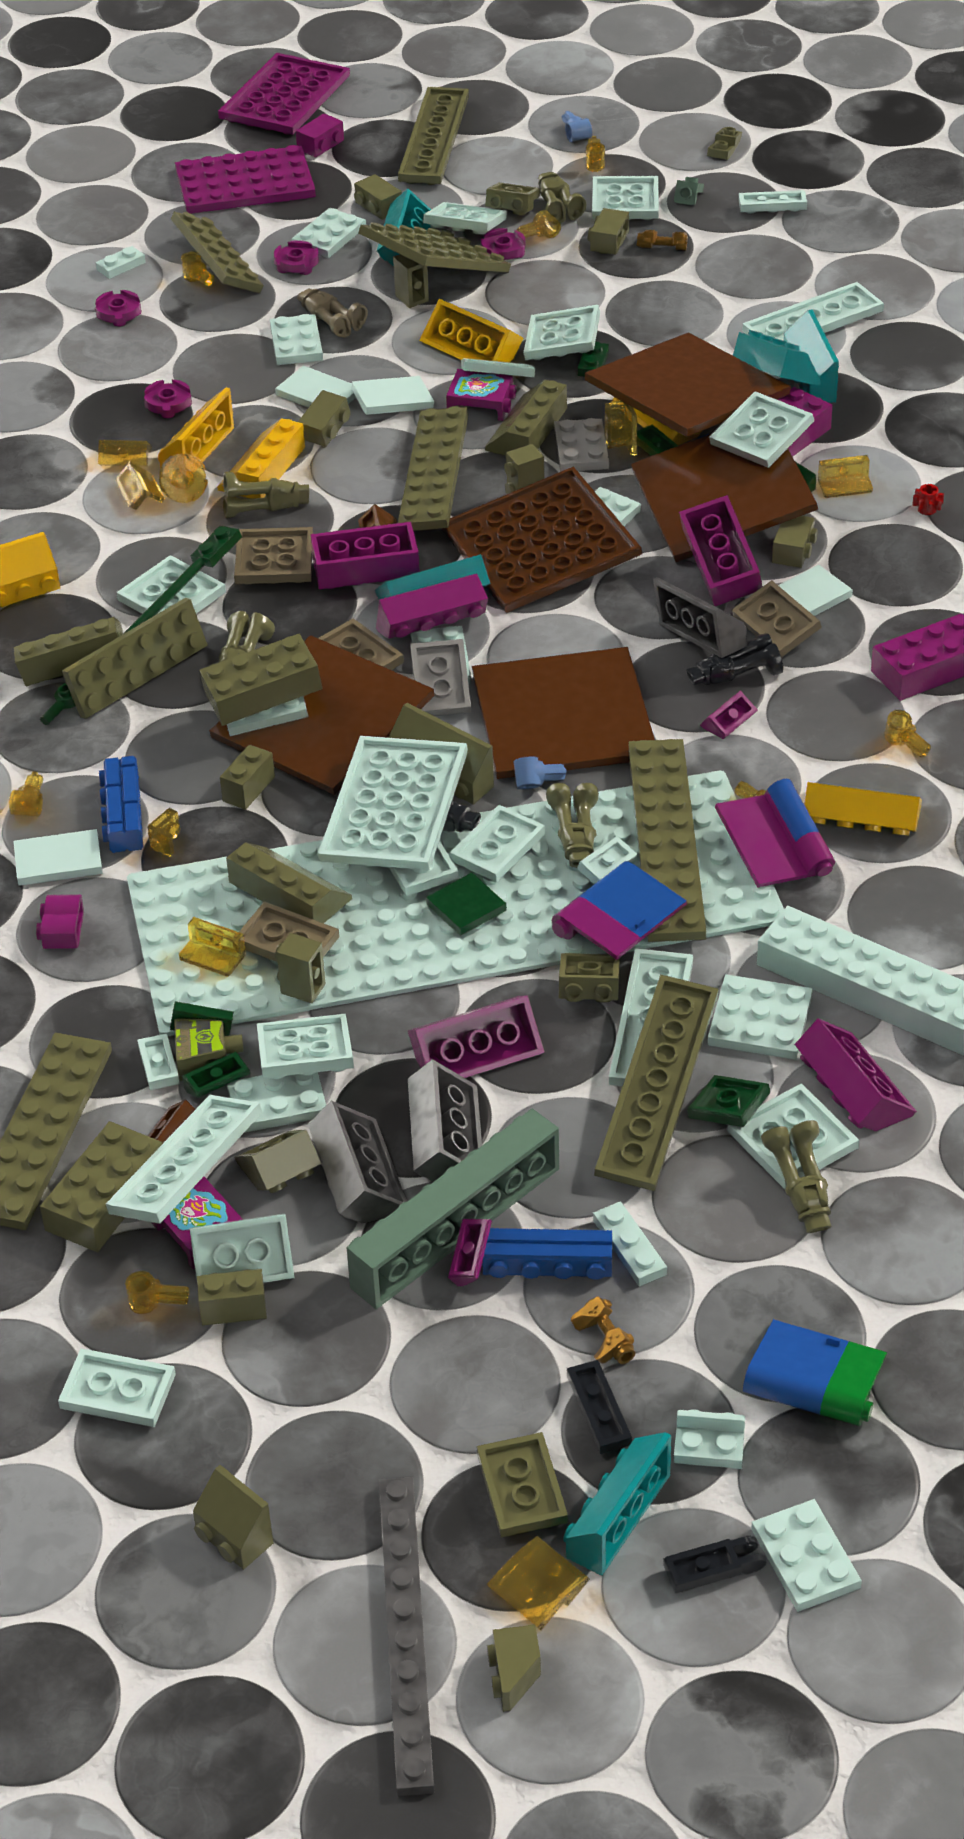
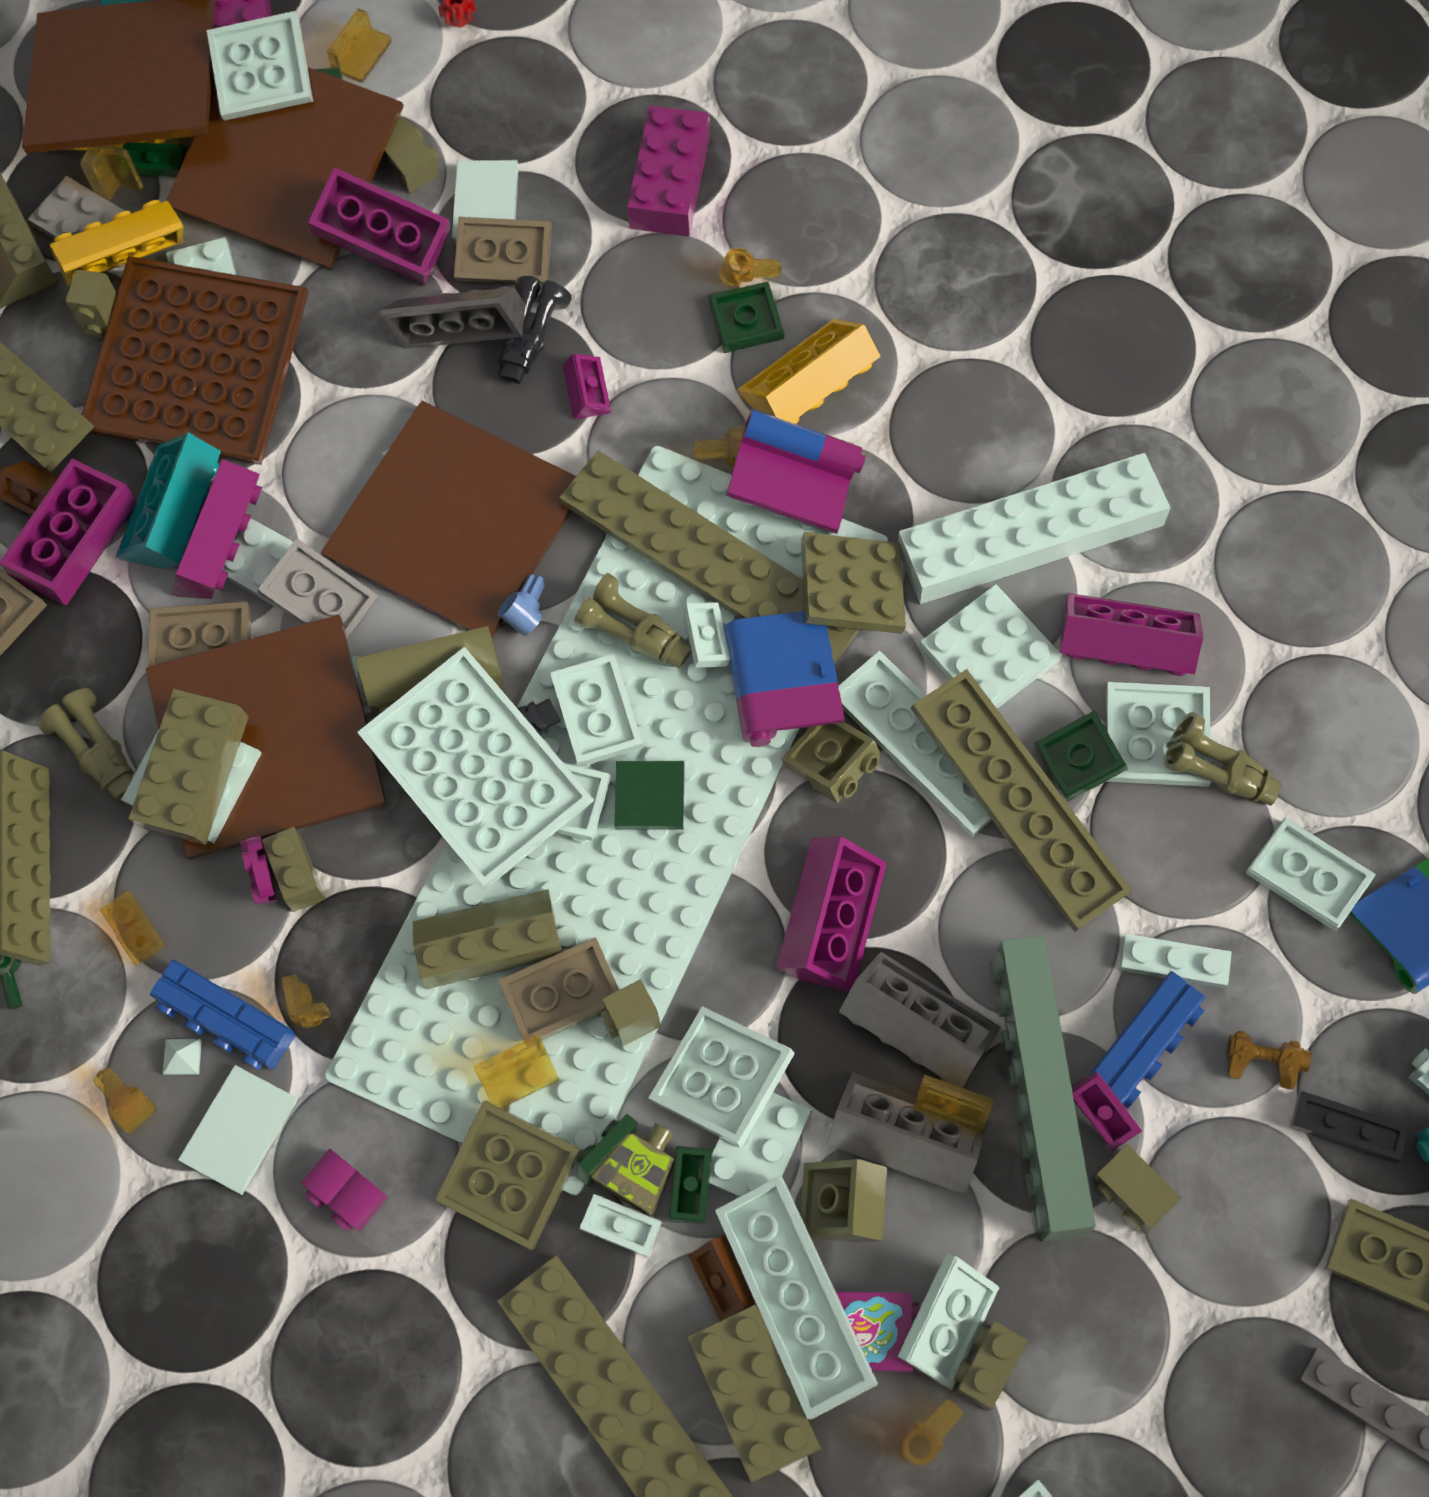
camera: 50 degrees left, 25 degrees up
none -> yellow slope [50,200,183,286]
none -> clear yellow slope [99,890,166,966]
none -> light aqua slope [163,1039,202,1075]
none -> magenta plate [240,834,277,905]
none -> olive plate [435,1100,582,1250]
none -> dark green tile [708,281,784,353]
none -> olive plate [801,532,906,634]
none -> clear yellow panel [913,1075,994,1134]
none -> olive brick [1092,1144,1181,1234]
none -> light aqua tile [1246,817,1376,932]

